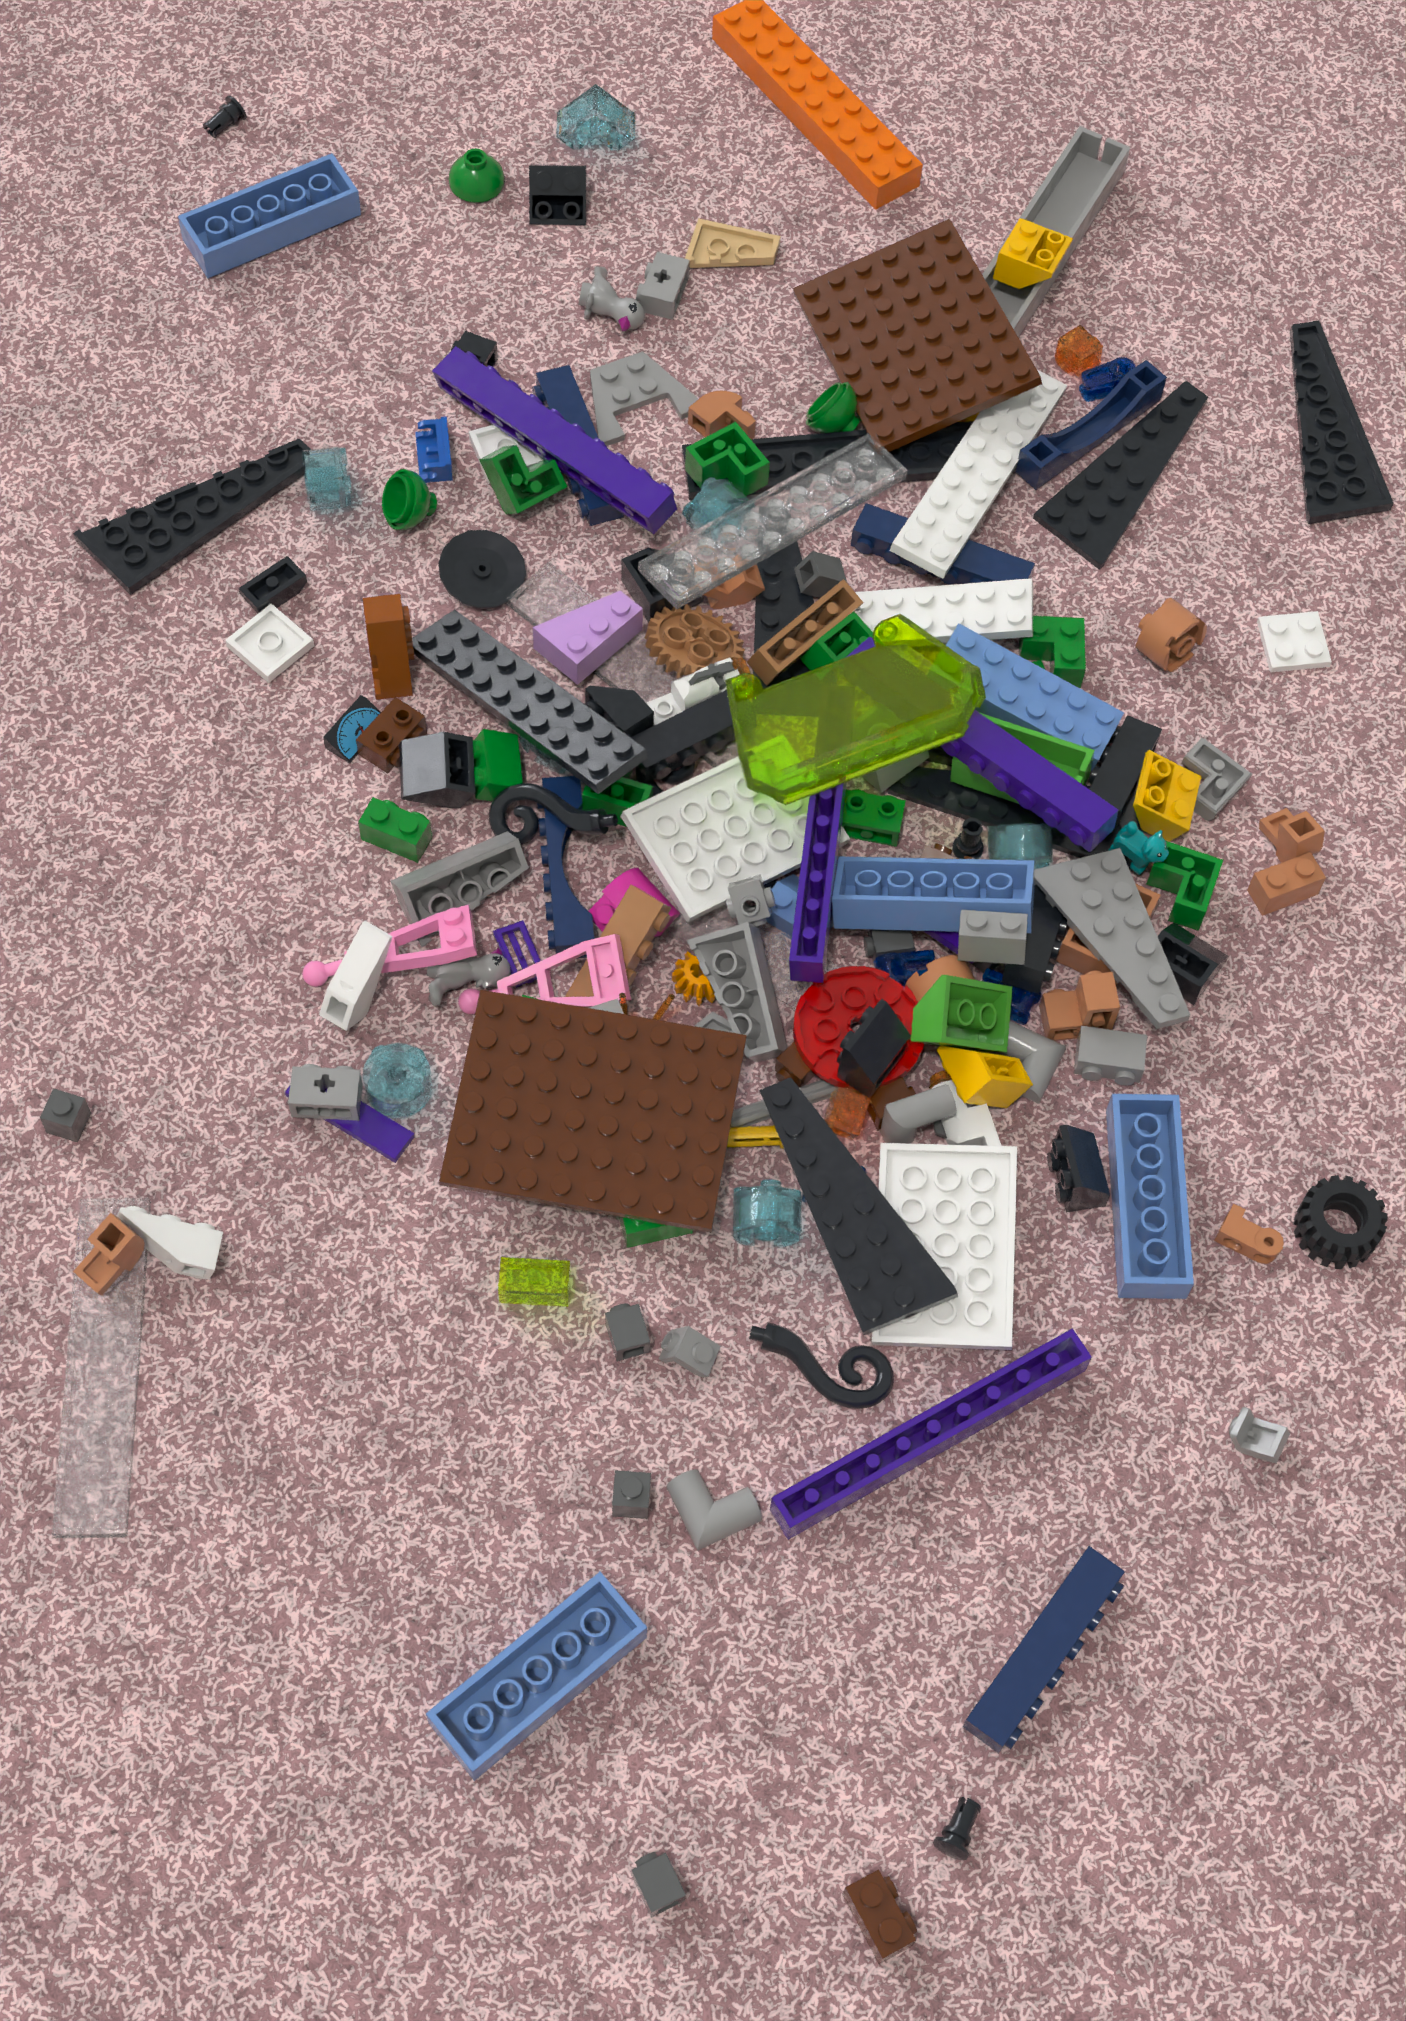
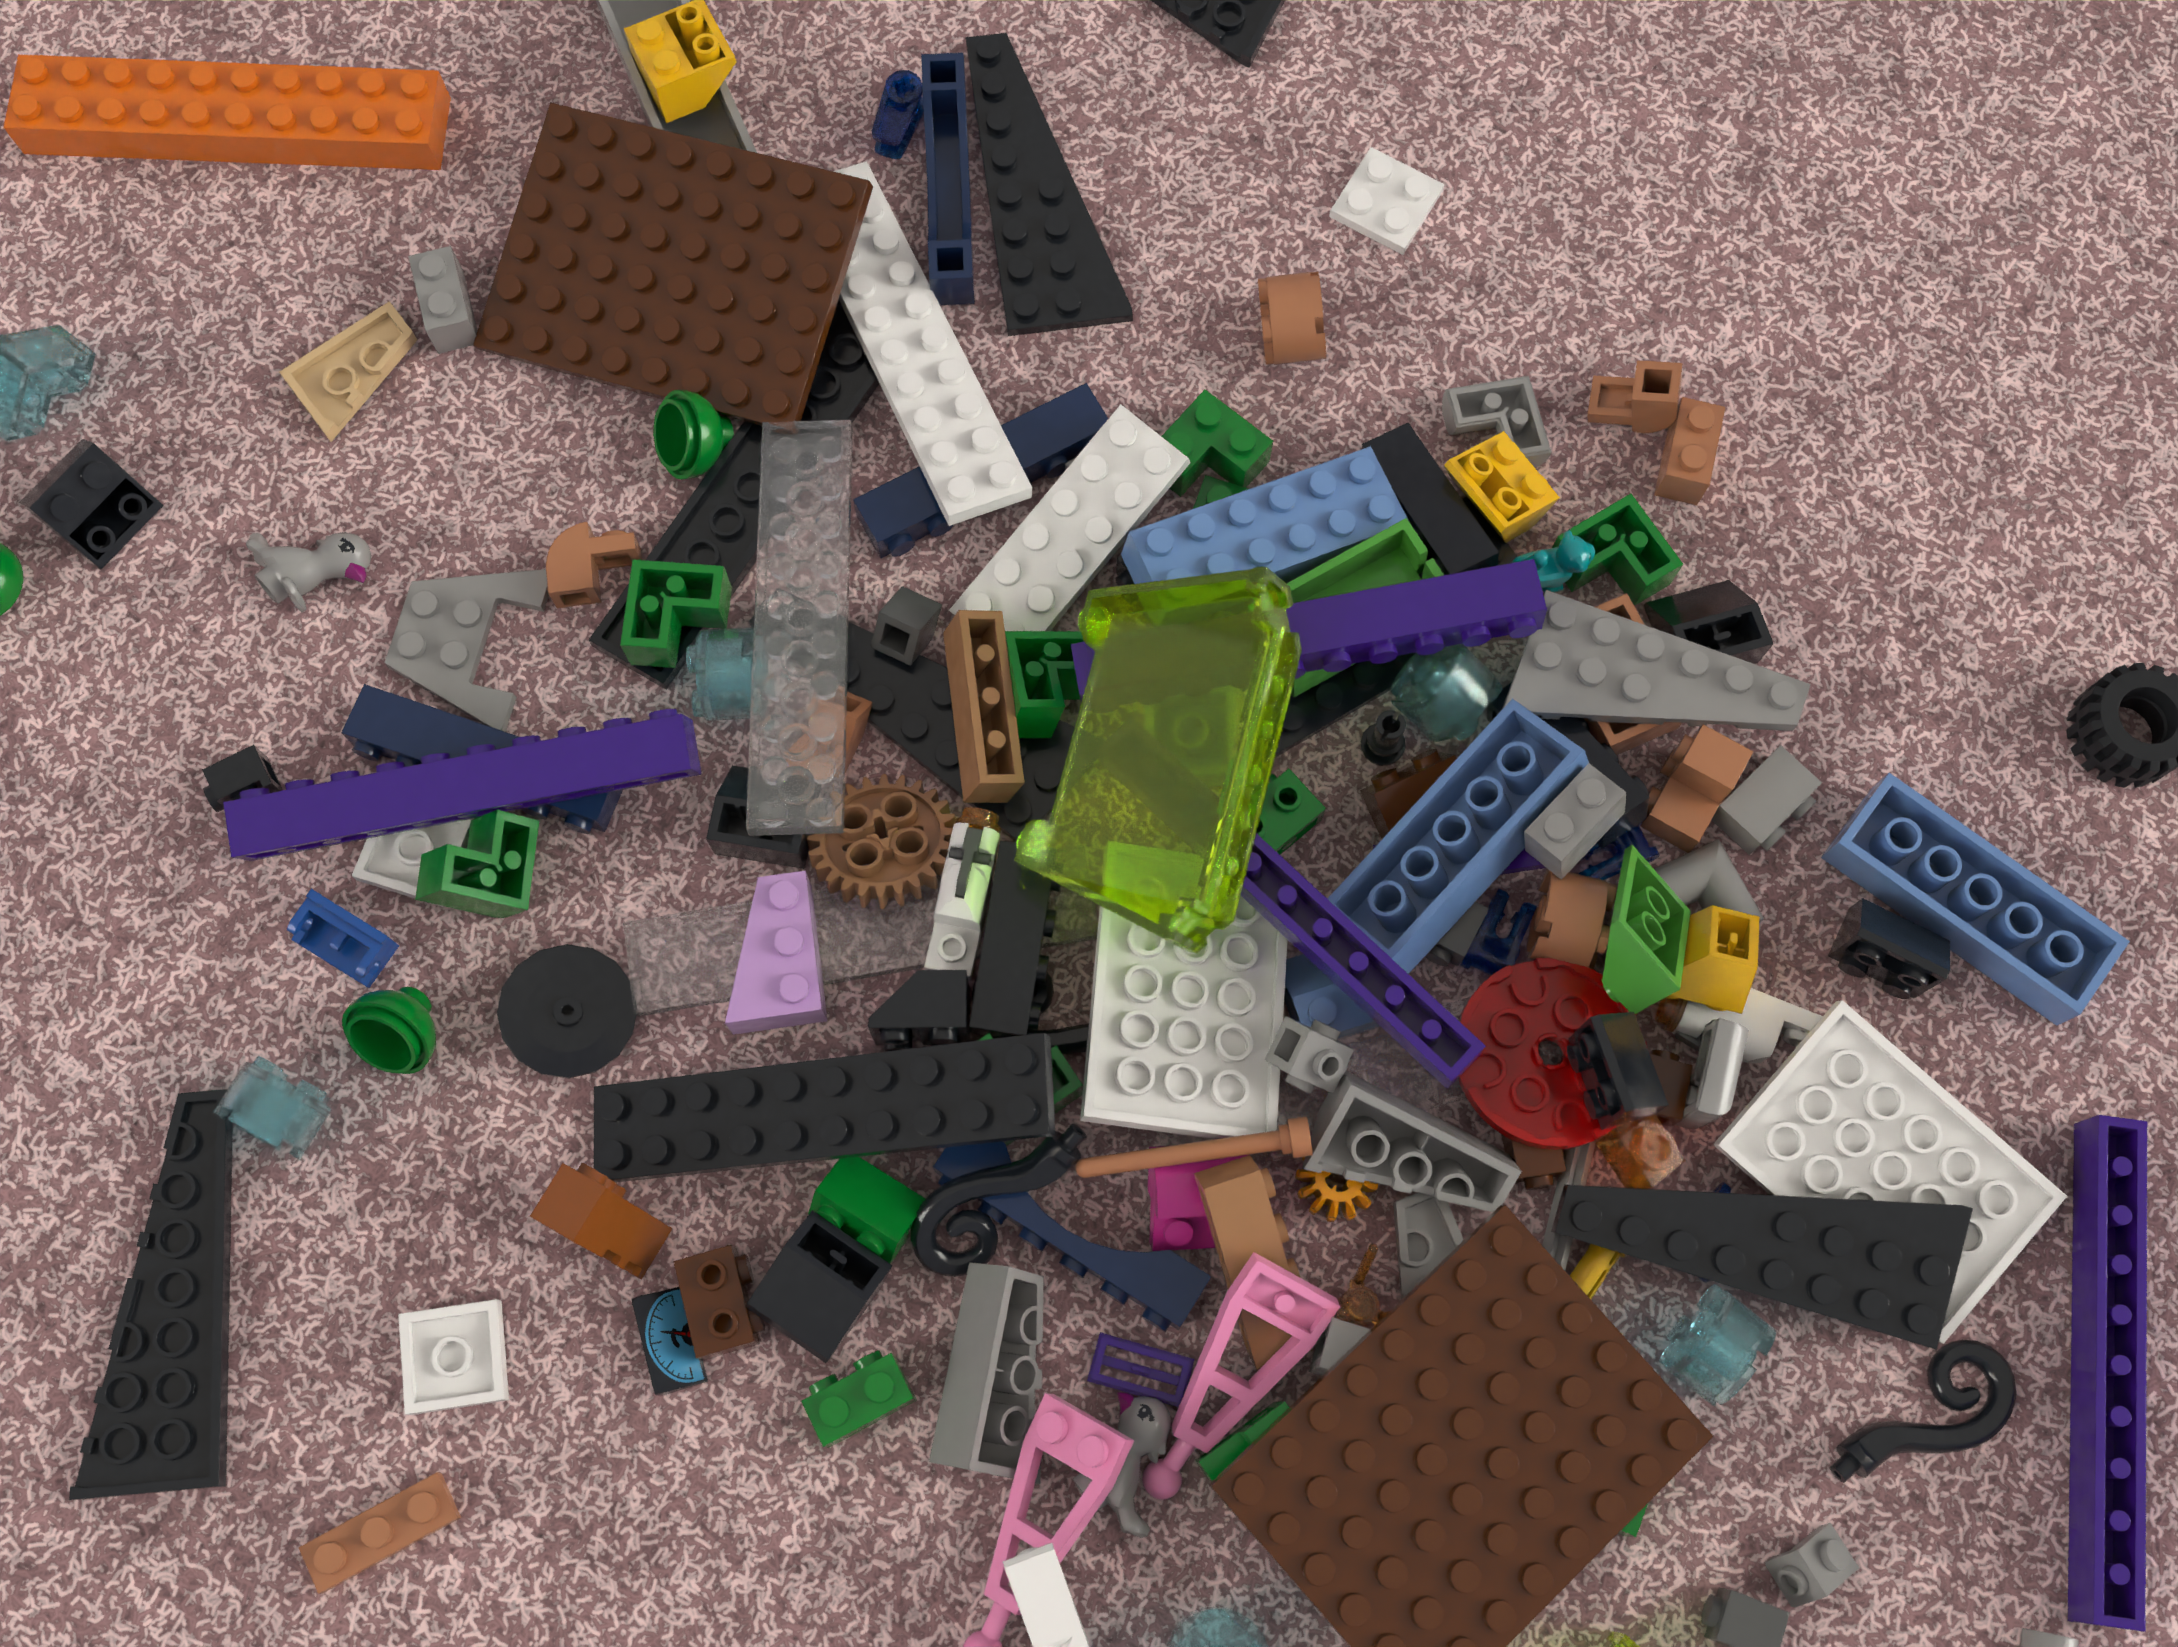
camera: 50 degrees left, 10 degrees up
black slope [238,556,307,614] -> none
light grey brick [636,252,690,320] -> none
clear orange brick [1055,325,1103,377] -> none
nougat leg [1214,1203,1284,1264] -> none
none -> nougat plate [298,1472,461,1594]
none -> light grey brick [408,246,478,354]
none -> nougat piece [1075,1116,1313,1178]

